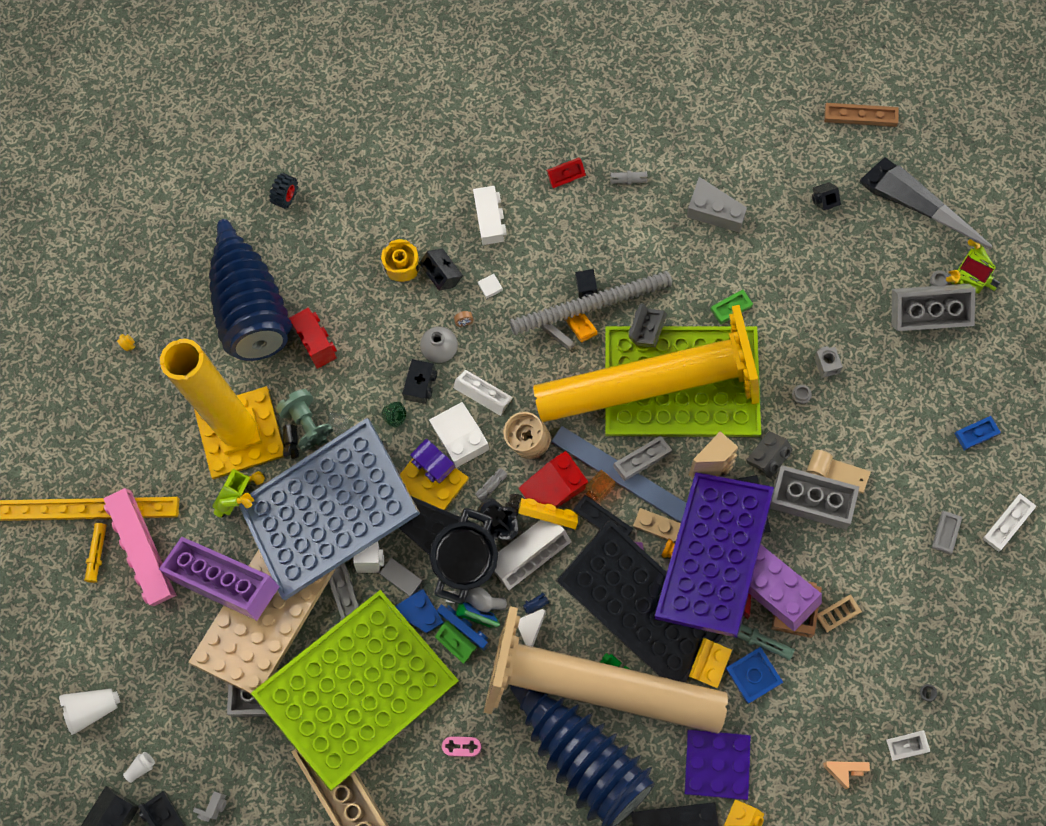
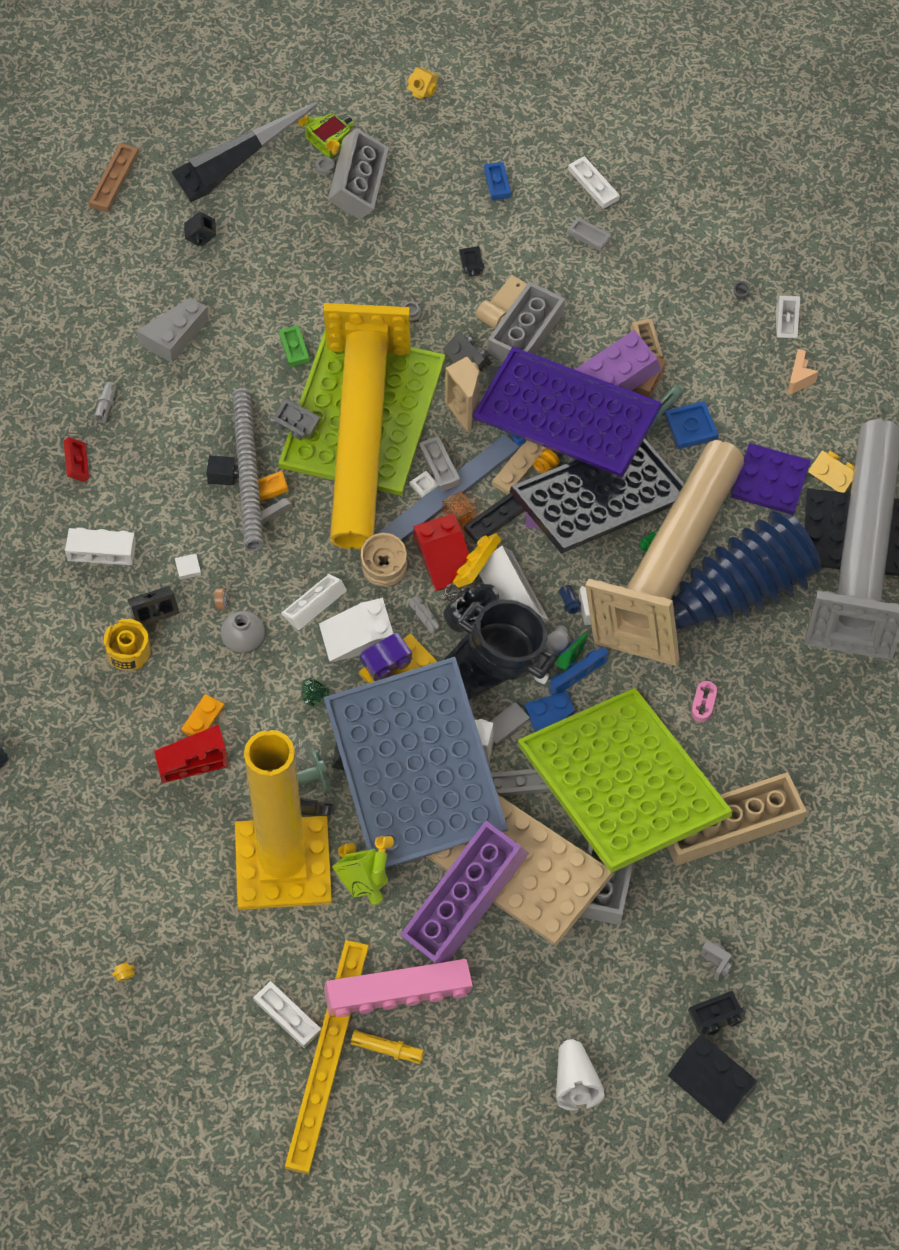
camera: 85 degrees left, 10 degrees down
white cone [123,752,155,783] -> none
dark blue cone [209,219,292,361] -> none
black brick [402,359,438,404] -> none
bright green plate [435,621,477,664] -> none
yellow plate [689,638,732,688] -> none
light grey brick [814,346,843,378] -> none
none -> light orange plate [181,694,225,736]
none -> white plate [253,981,321,1048]
none -> white tile [410,471,438,498]
none -> black bracket [459,246,485,277]

